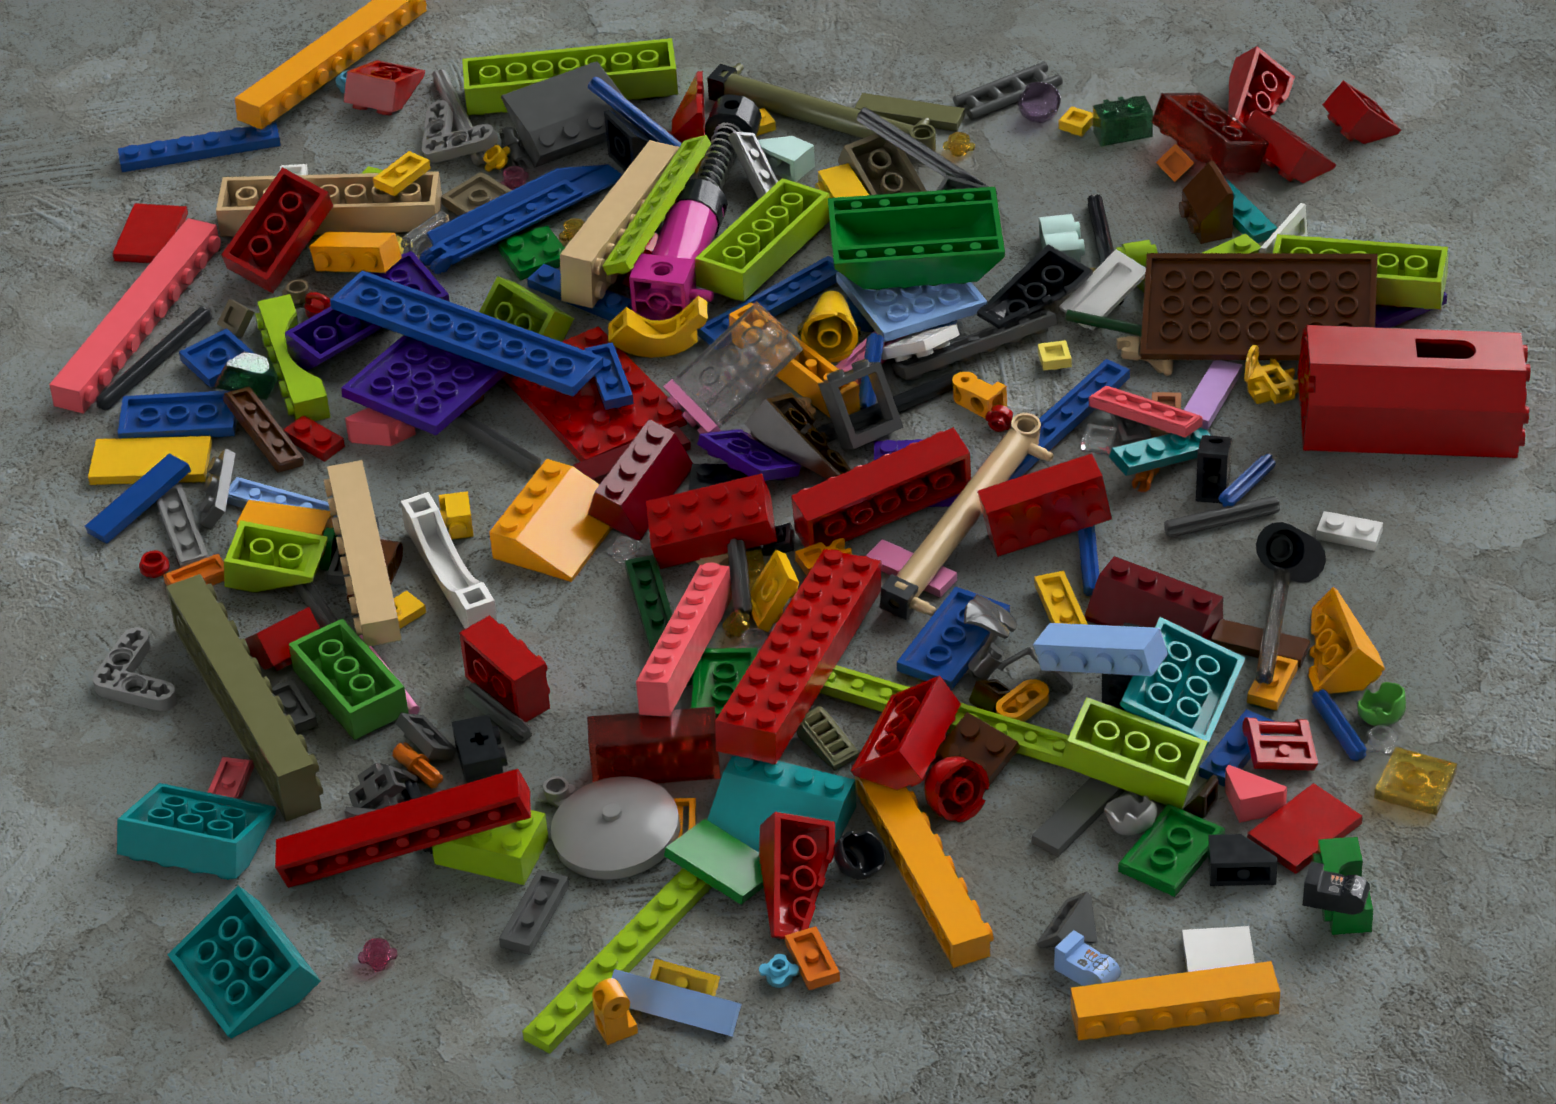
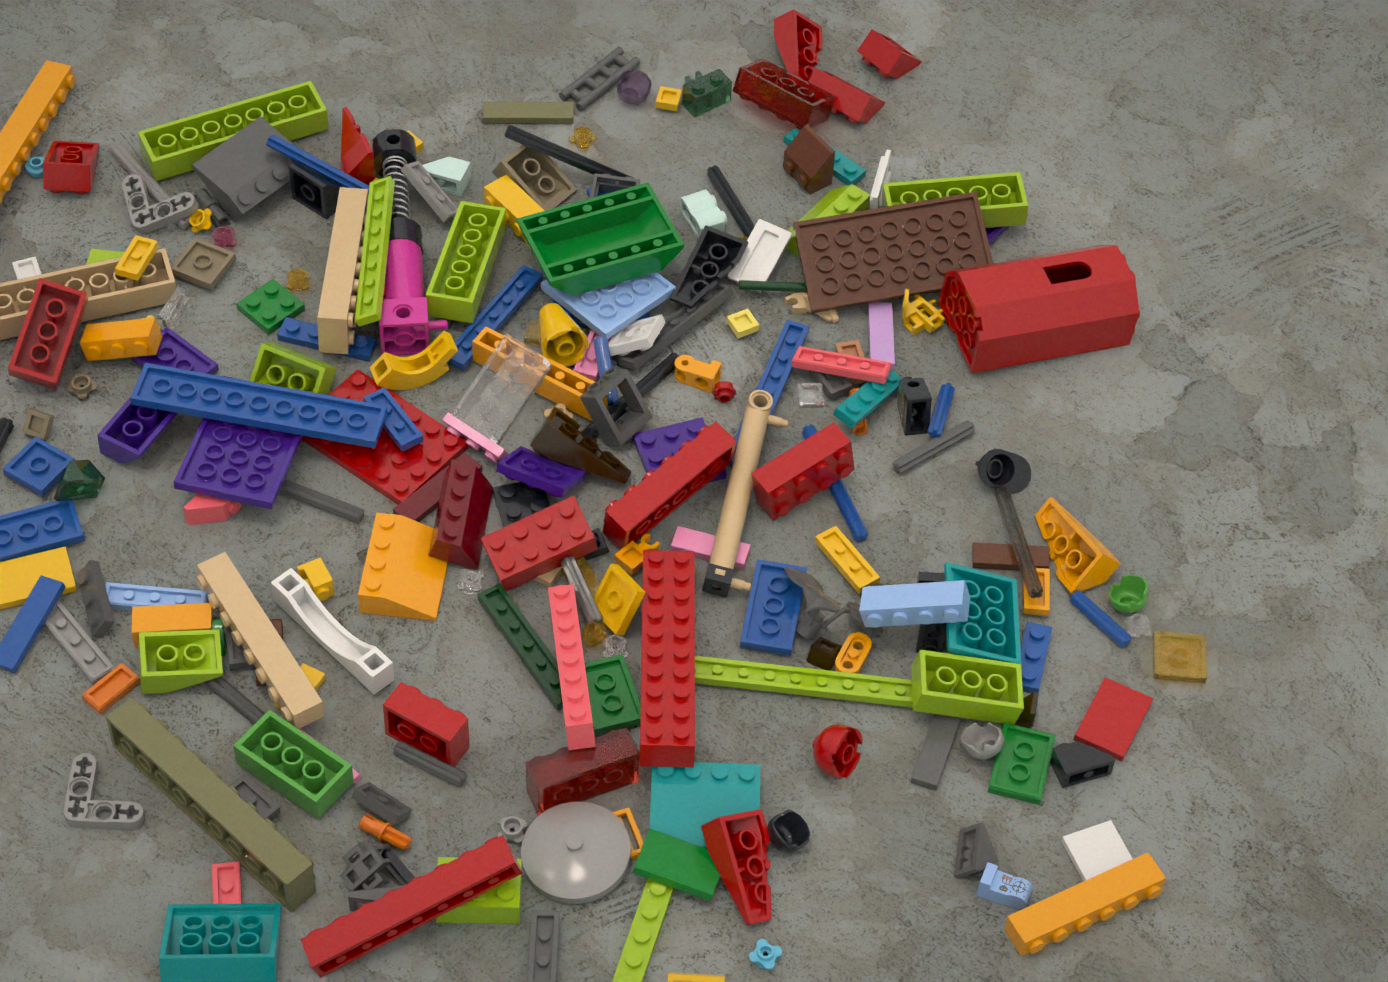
camera: 25 degrees left, 10 degrees up
red plate [139,550,170,578] -> none
reddish brown tile [223,387,305,473] -> none
red slope [245,607,320,671] -> none
lime arch [254,294,331,421] -> none
red plate [283,415,345,462] -> none
red tile [304,292,331,318] -> none
blue hinge [419,164,622,274] -> none
black brick [452,714,508,783] -> none
olive piece [707,63,936,161] -> none
orange plate [785,926,840,990] -> none
olive slope [797,706,860,771] -> none
red slope [851,675,961,790] -> none
light orange brick [855,776,994,968] -> none
reddish brown plate [931,712,1020,792] -> none
dark red slope [1084,556,1224,641] -> none
lime brick [1115,239,1158,268] -> none
orange panel [1156,143,1194,182] -> none
coral slope [1225,765,1287,823] -> none
red plate [1242,717,1318,771] -> none
black leg [1302,862,1370,915] -> none
green arch [1312,837,1373,935] -> none
white plate [1316,511,1383,551] -> none

